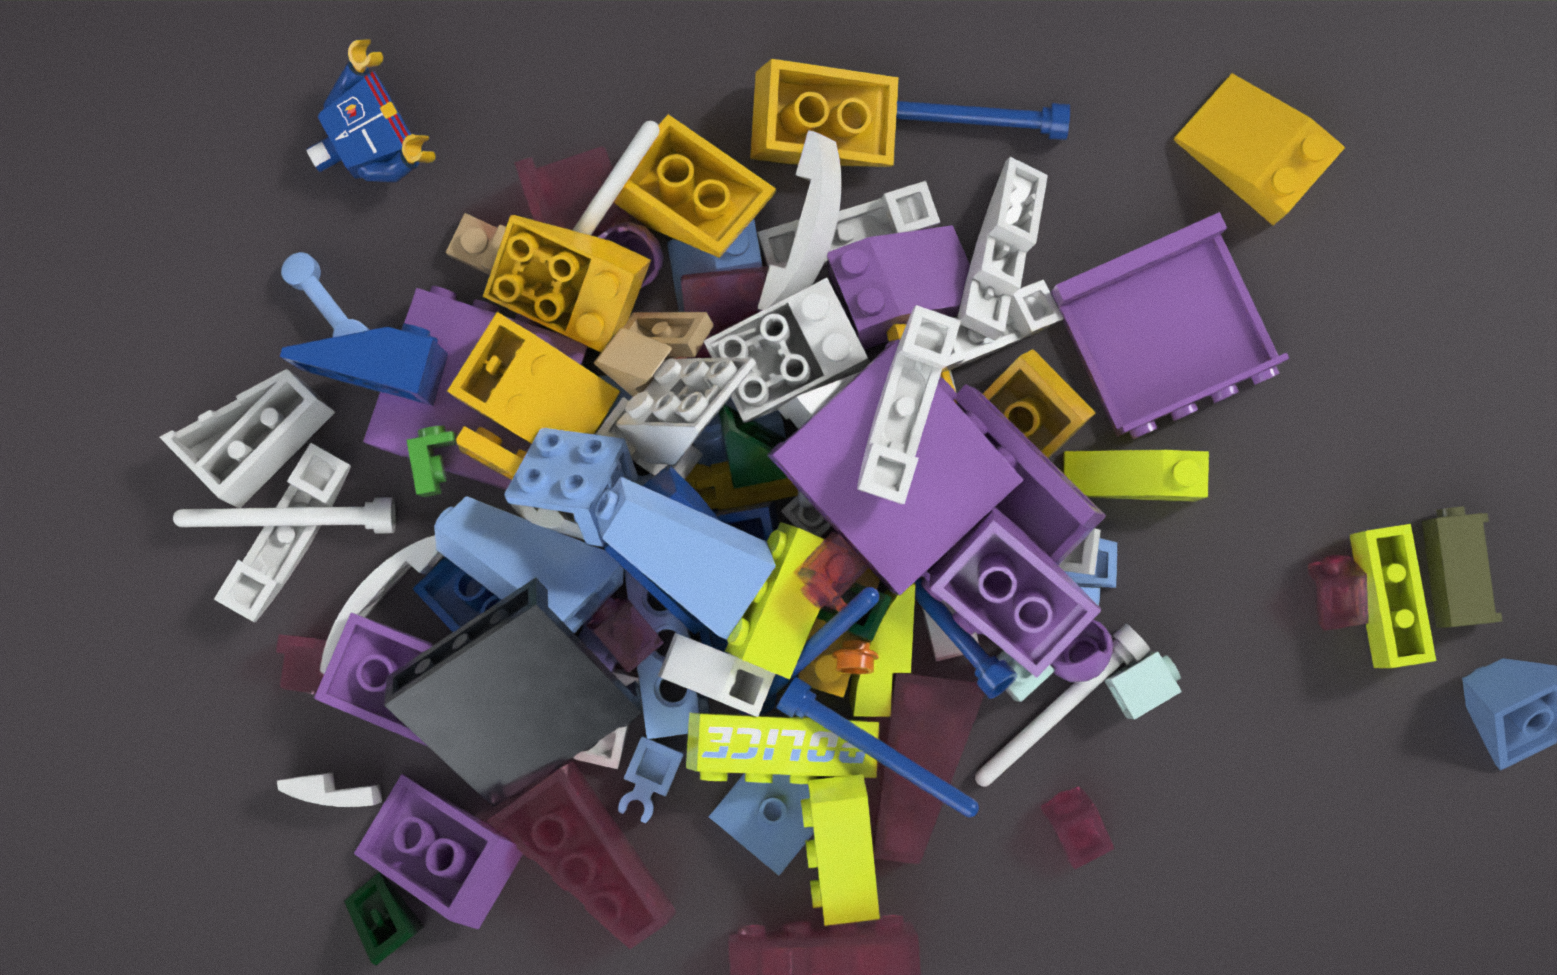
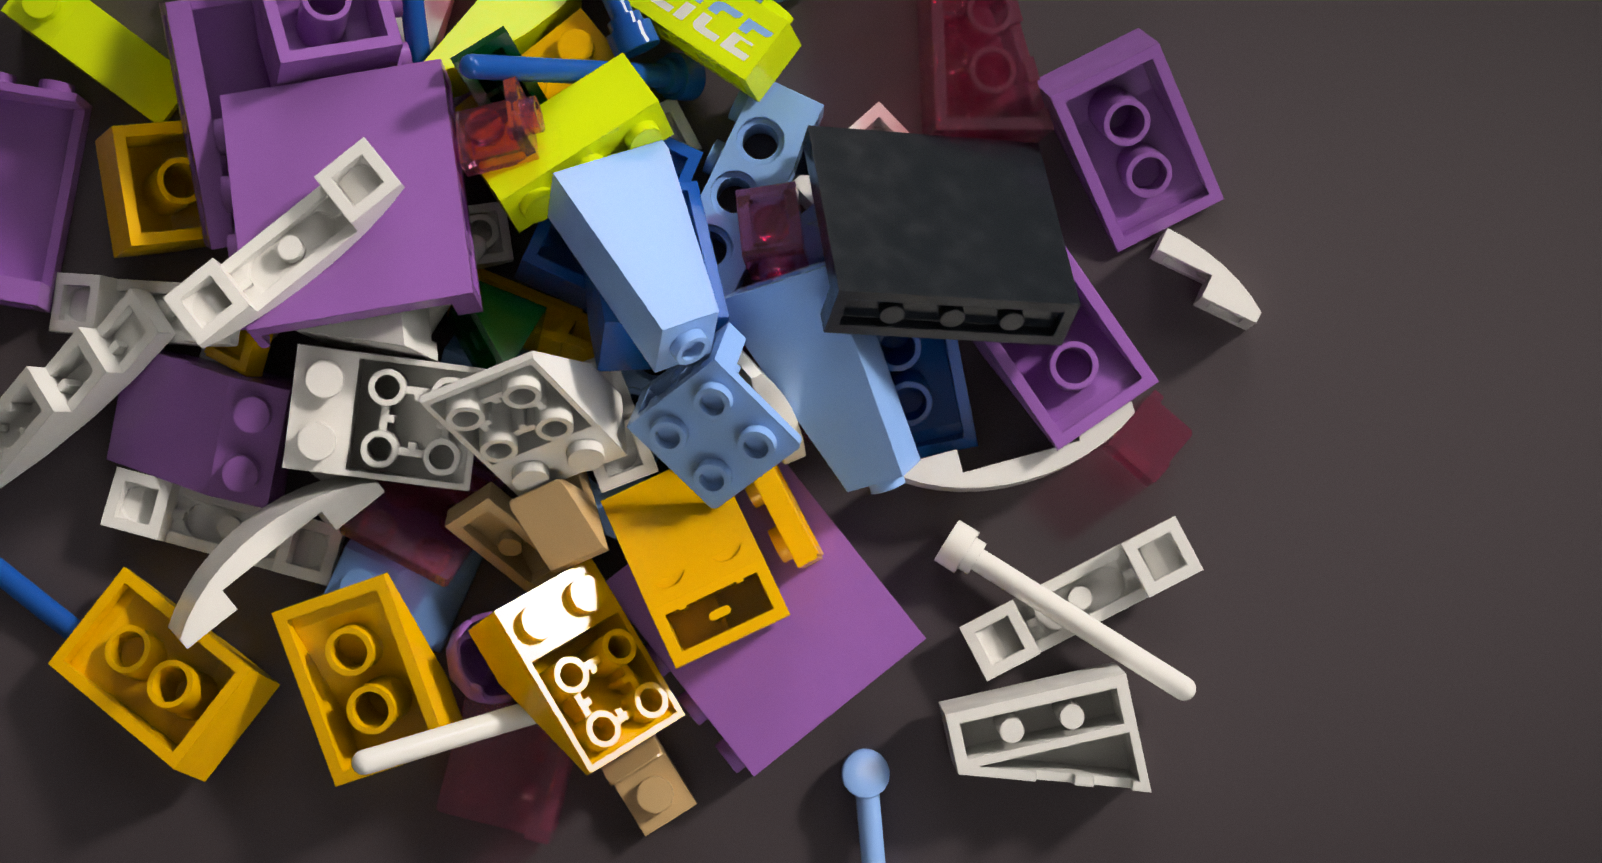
camera: 150 degrees left, 0 degrees up
blue slope [280,323,448,406] -> none
dark green slope [344,872,425,966] -> none
bright green bracket [406,425,458,497] -> none
light blue plate [618,736,684,823] -> none
white slope [658,633,775,717] -> none
orange plate [832,640,879,674] -> none

